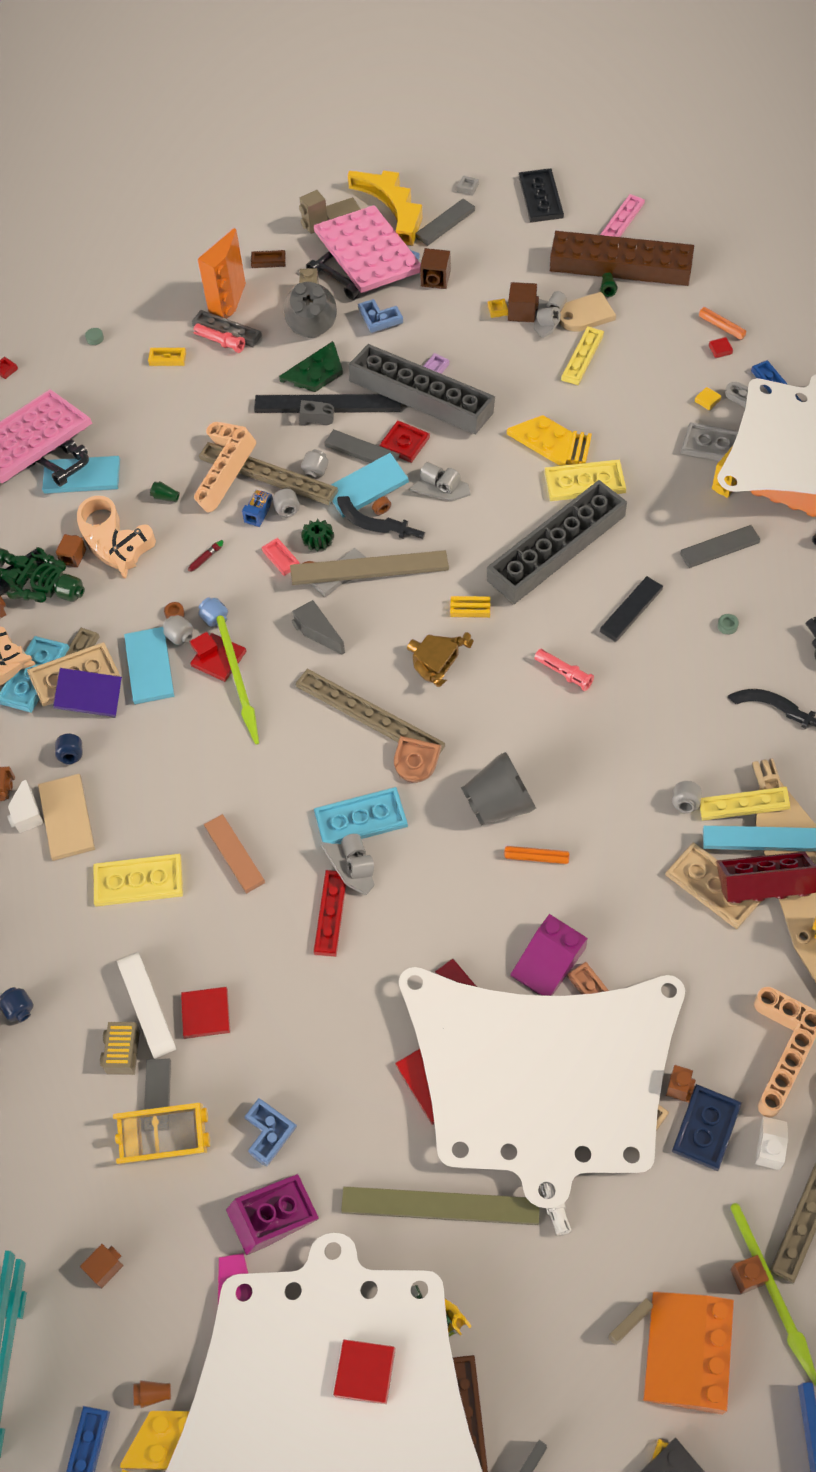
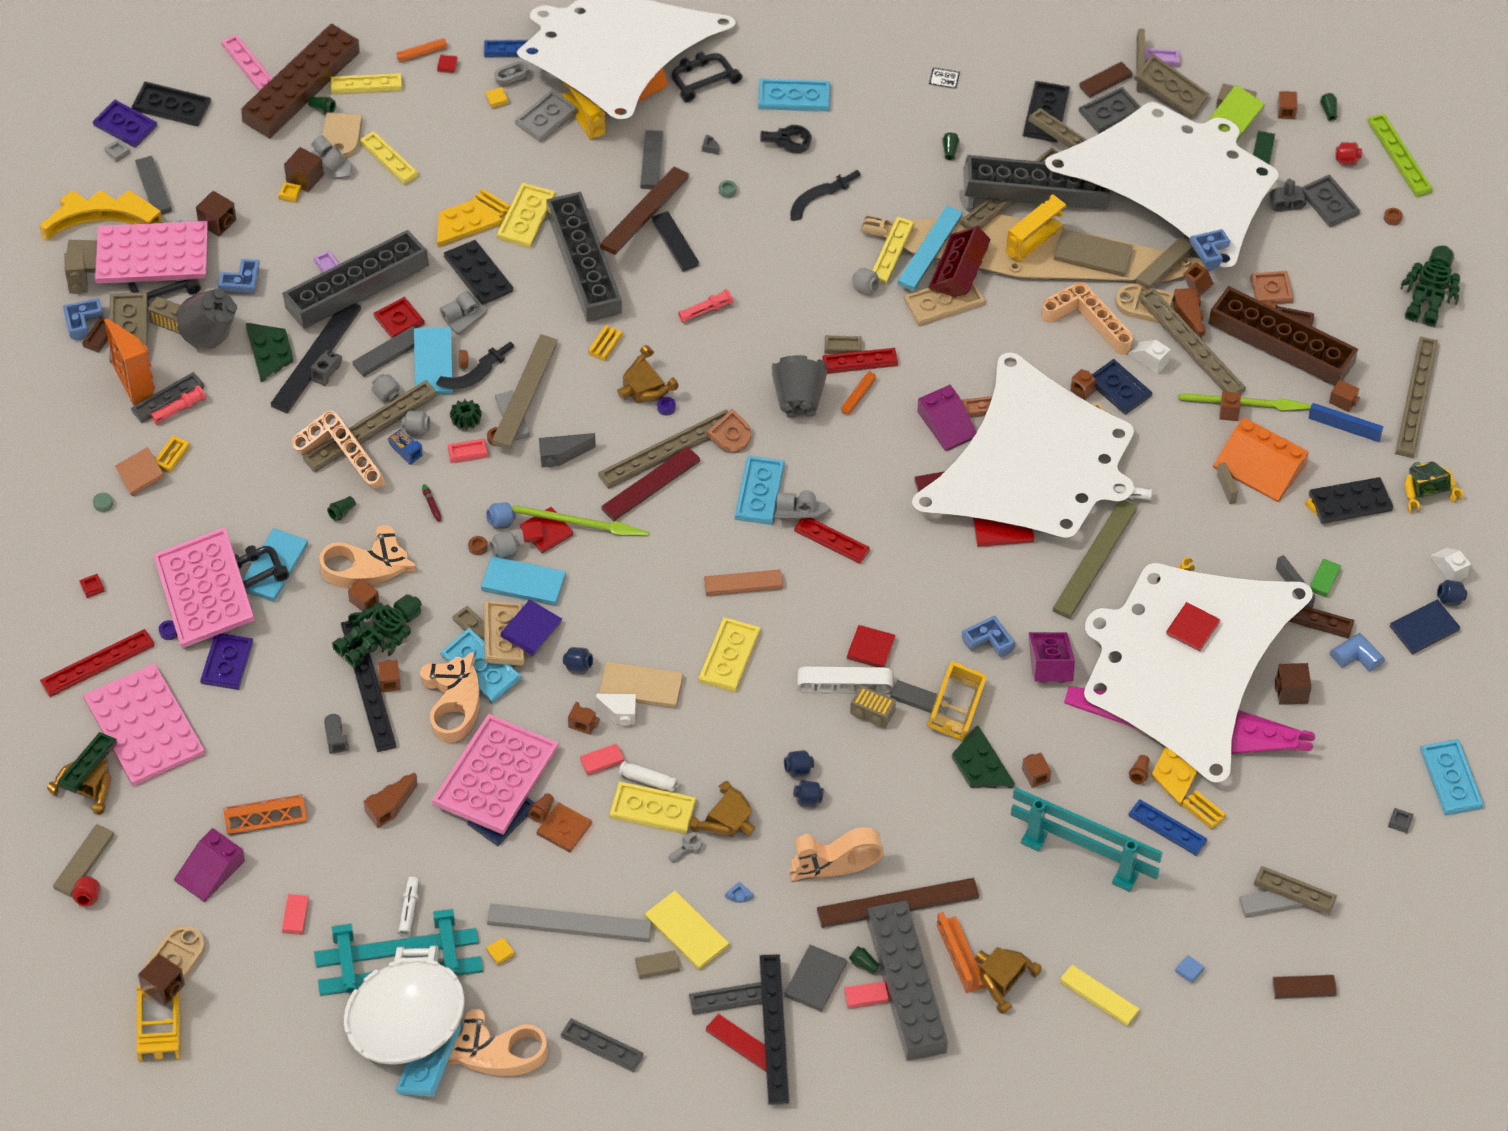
camera: 70 degrees left, 5 degrees down
none -> medium blue brick [63,298,103,340]
none -> dark purple tile [93,100,157,148]
none -> dark tan tile [110,292,148,363]
none -> nougat tile [115,447,165,496]
none -> light yellow tile [331,73,402,94]
none -> black plate [444,240,513,305]
none -> reddish brown tile [600,167,689,255]
none -> dark red tile [601,446,700,521]
none -> dark purple tile [657,397,676,416]
none -> dark grey tile [702,135,719,155]
none -> red tile [822,347,898,374]
none -> dark tan tile [824,335,862,354]
none -> dark green wing [952,726,1015,788]

